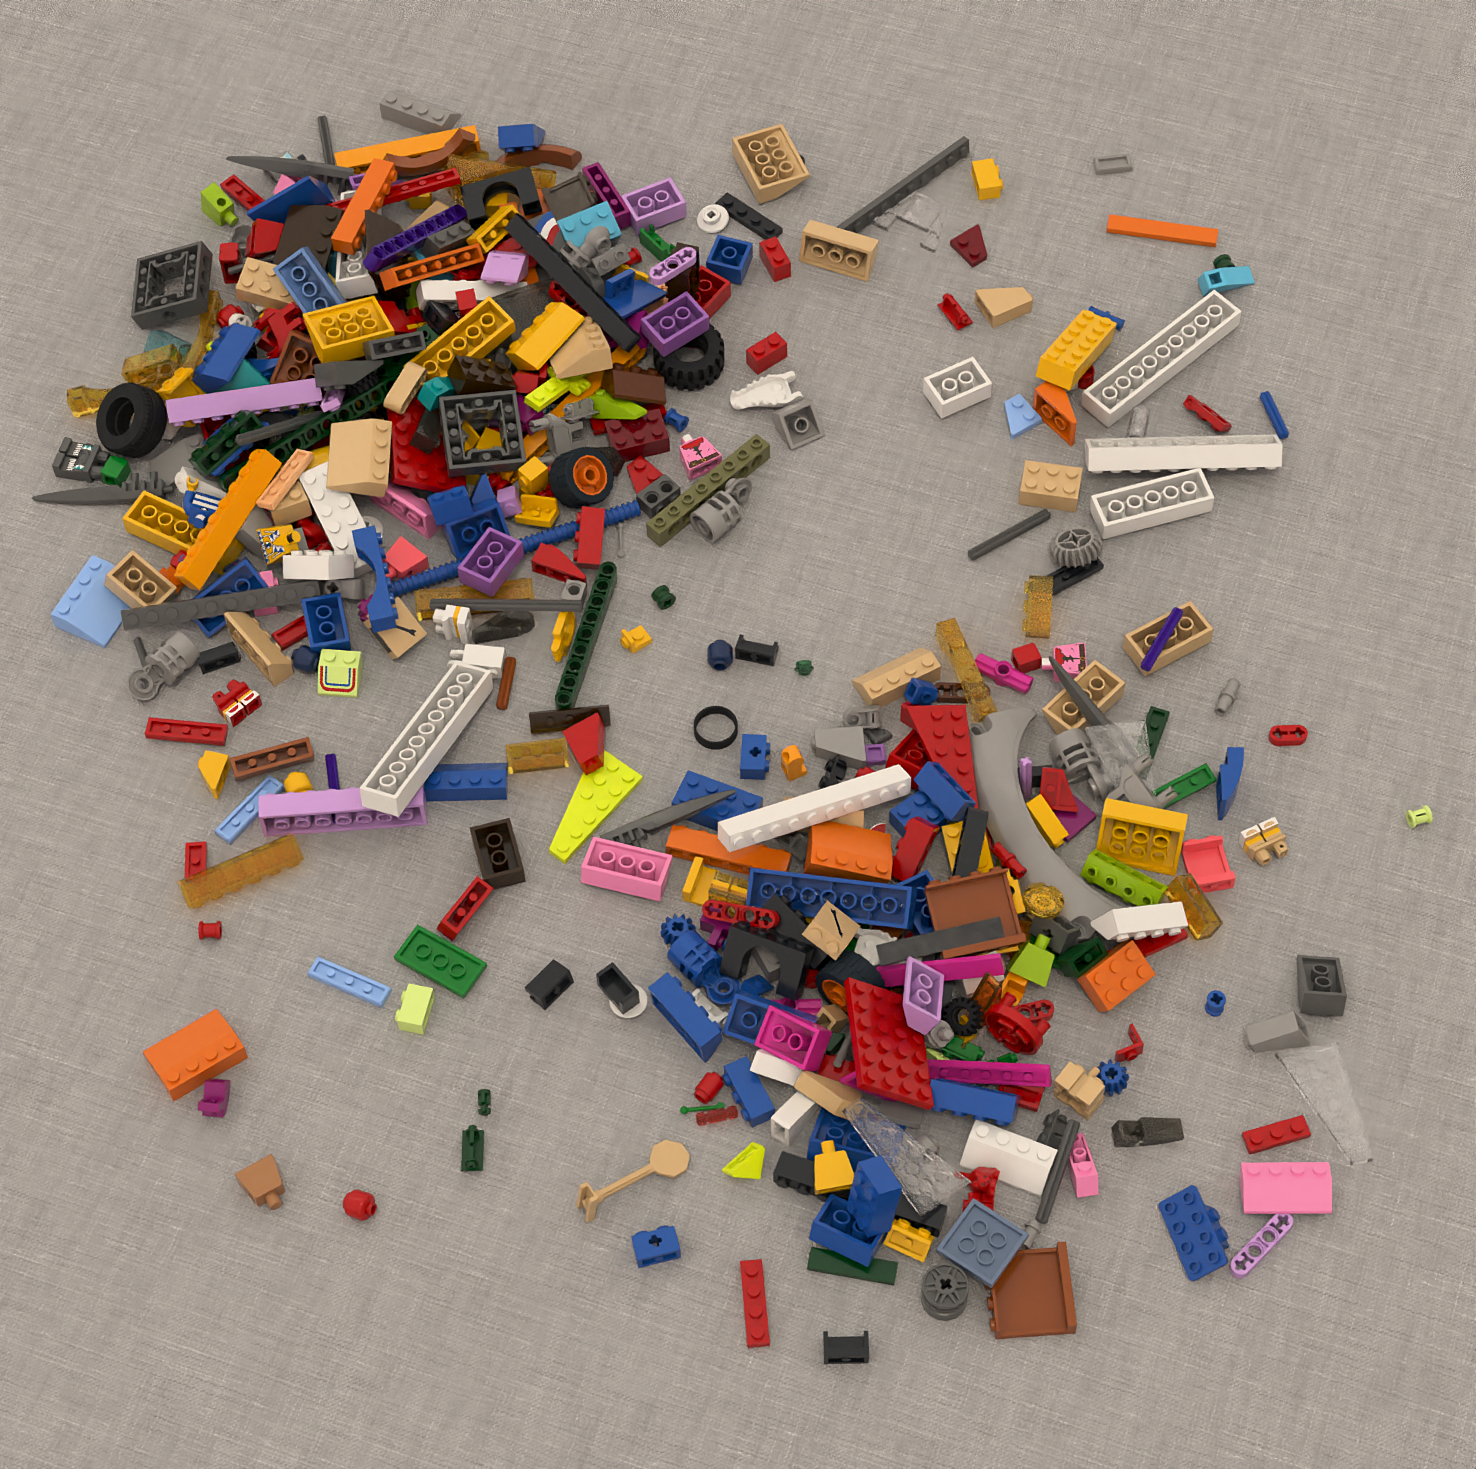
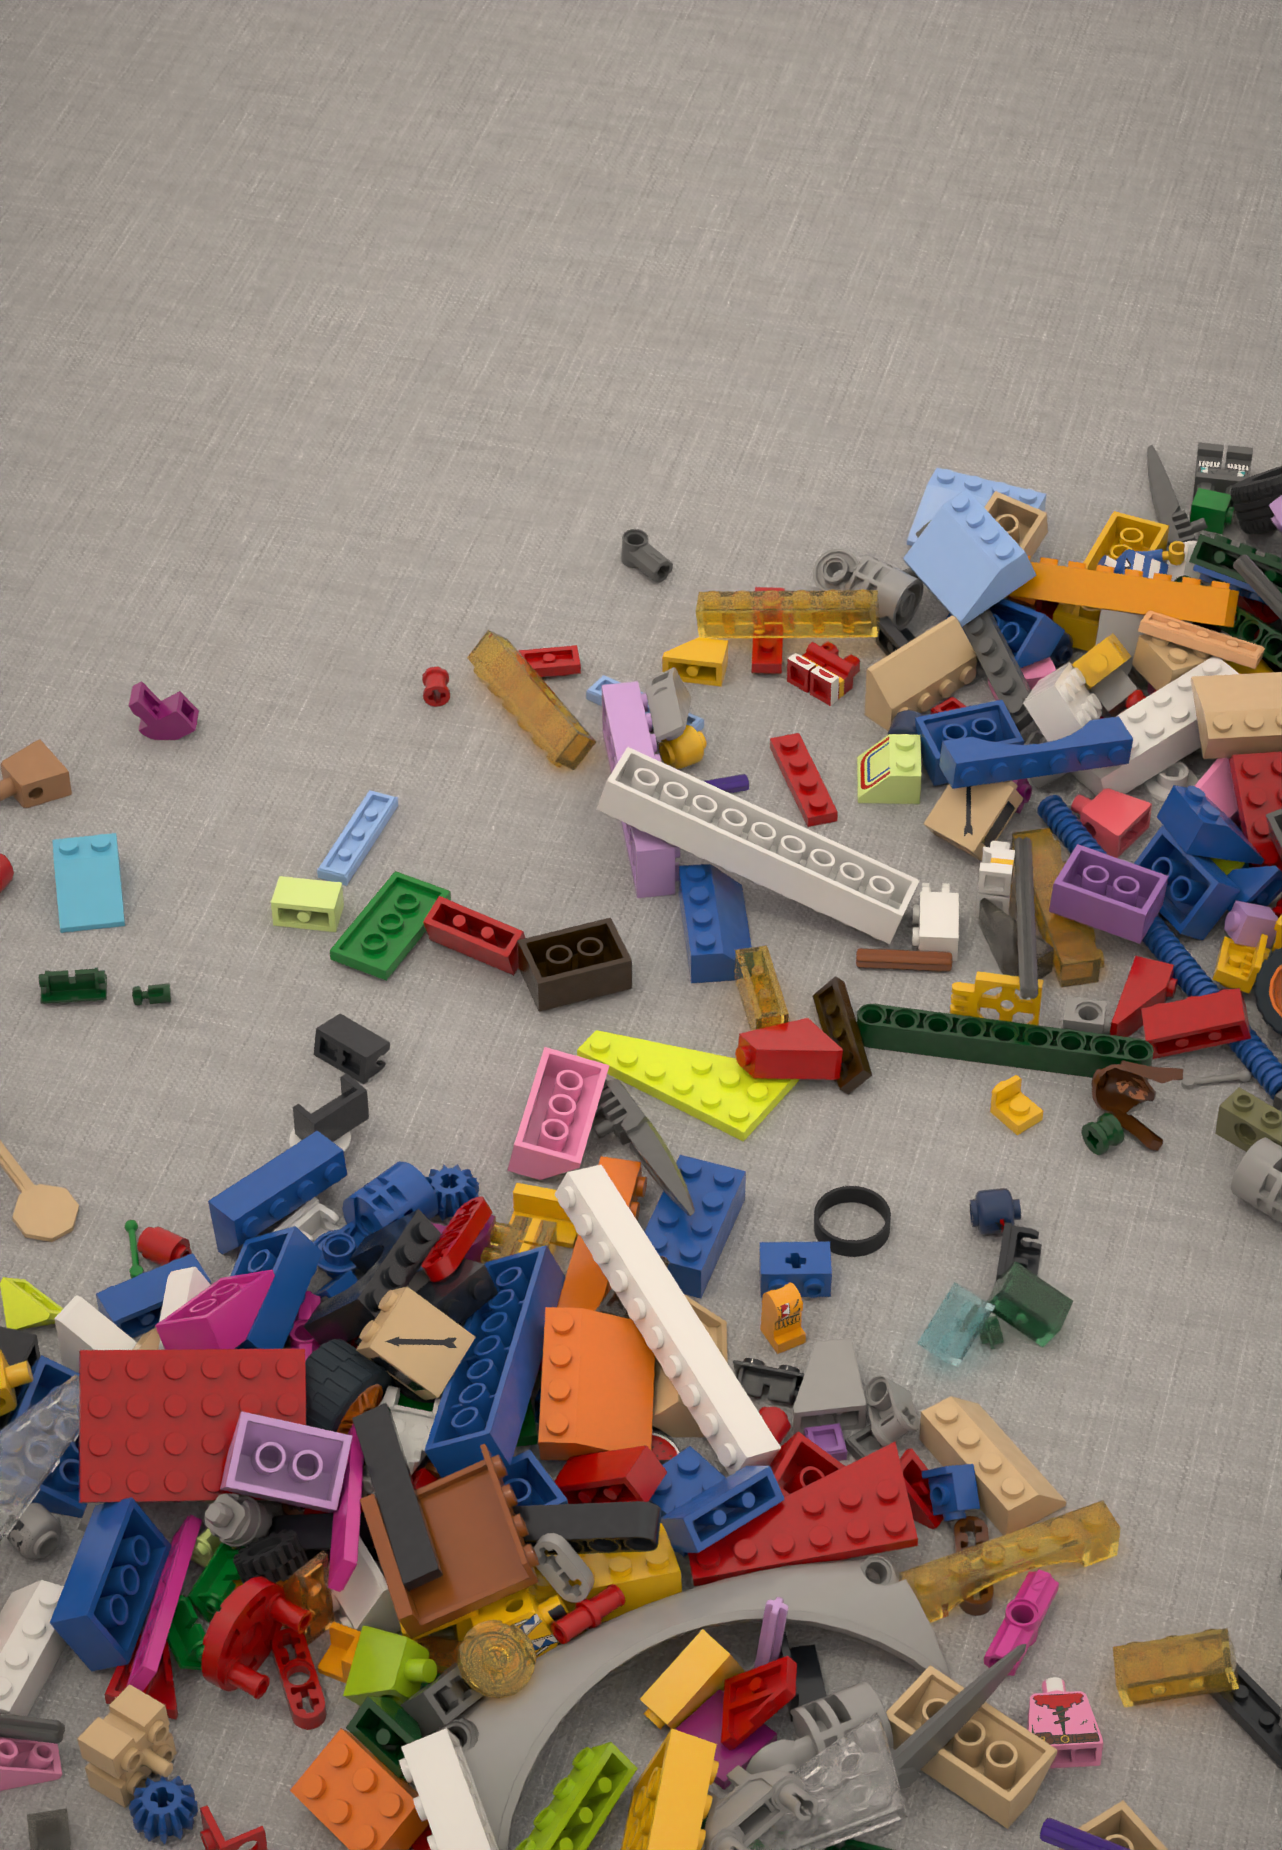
camera: 85 degrees right, 15 degrees down
orange slope [143,1009,248,1102] -> none
dark orange brick [230,737,314,781] -> none
clear red axle [696,1106,738,1126] -> none
red panel [1011,643,1042,674] -> none
dark grey hinge [1036,1109,1067,1150] -> none
none -> medium azure slope [52,833,125,933]
none -> light grey beam [533,1533,594,1602]
none -> dark grey piece [621,529,673,583]
none -> light grey slope [645,667,691,742]
none -> clear yellow brick [696,589,880,638]
none -> red plate [770,733,838,827]
none -> light blue slope [903,489,1036,627]
none -> clear light blue brick [917,1282,995,1367]
none -> clear green brick [985,1261,1073,1347]
none -> reddish brown piece [1091,1061,1183,1151]

